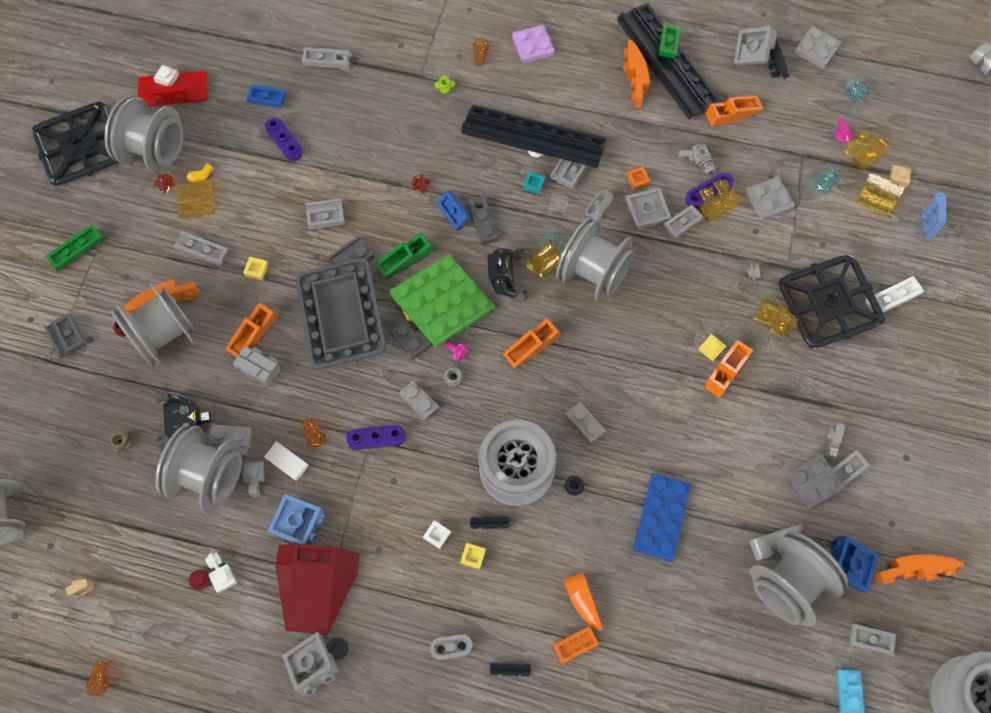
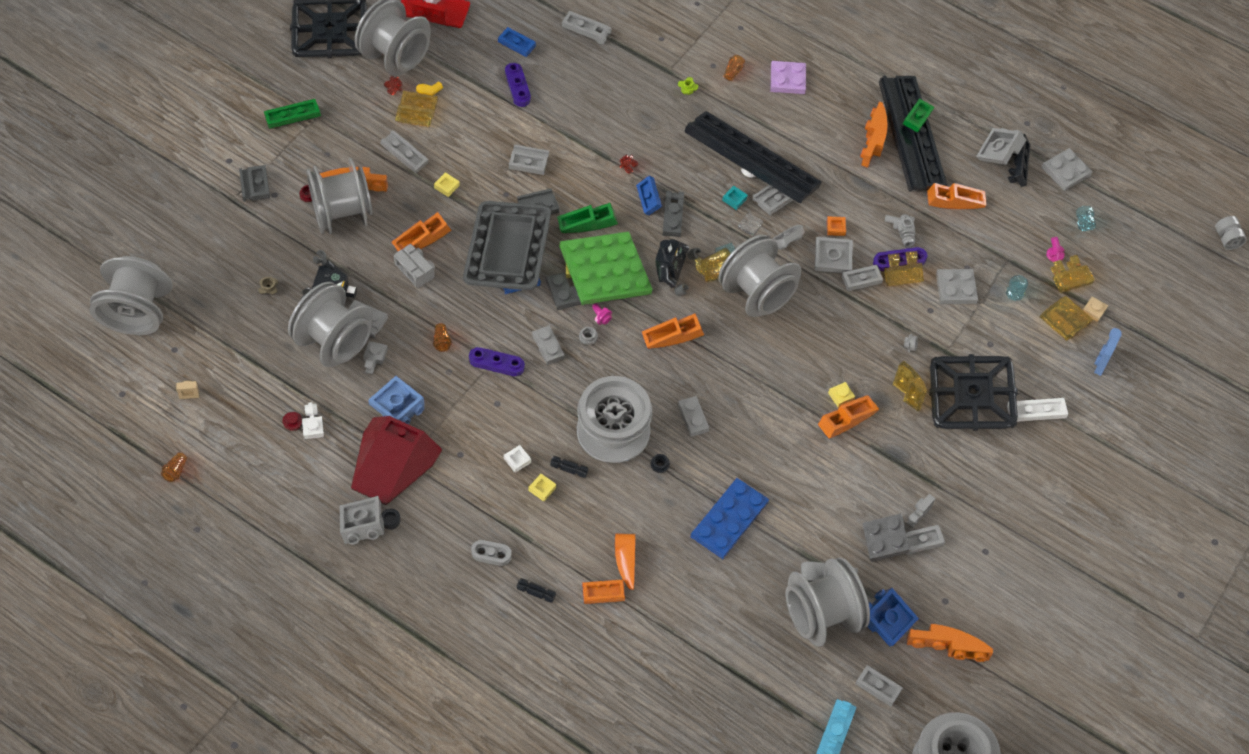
camera: 15 degrees right, 10 degrees down
white slope [264,441,309,481] -> none

